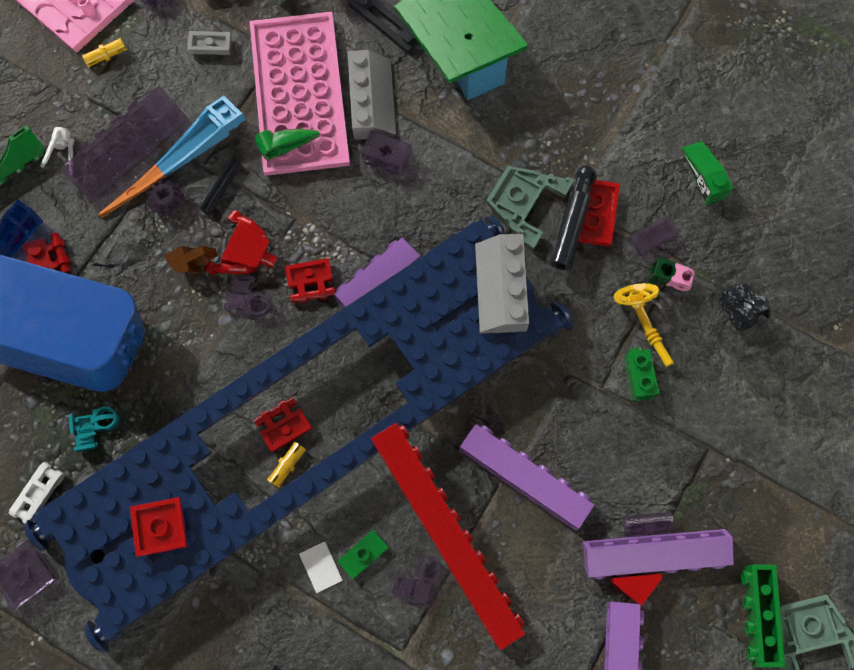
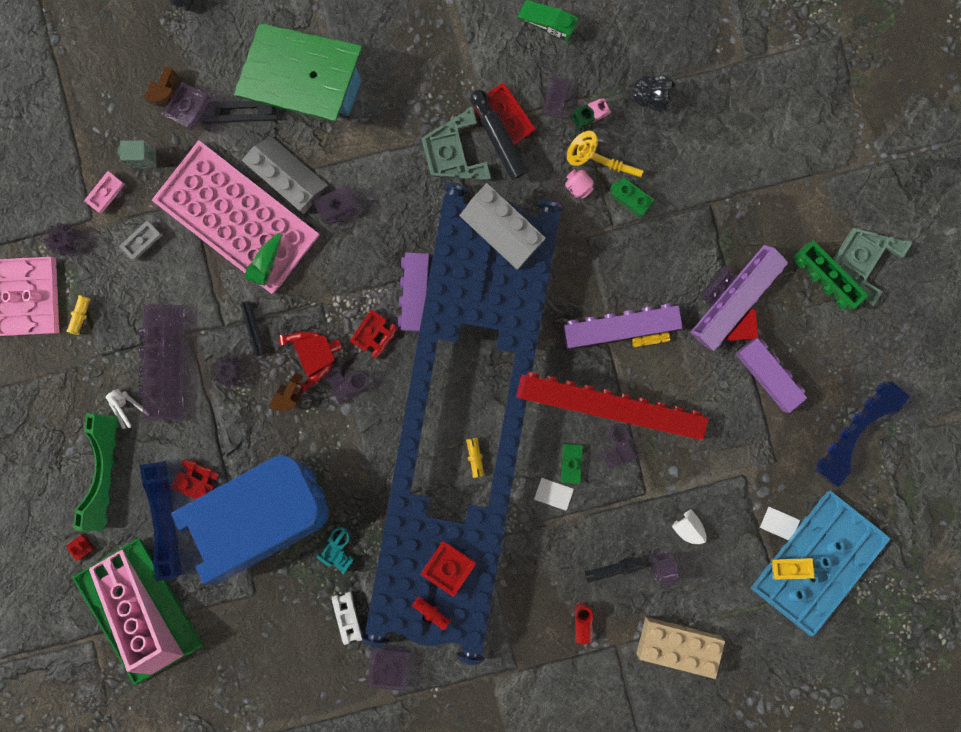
camera: 45 degrees left, 15 degrees up
dark azure plate [98,96,246,219] -> none
red plate [253,397,312,453] -> none
none -> red pin [412,596,451,630]
none -> bright pink head [565,169,594,199]
none -> yellow axle [632,332,670,347]

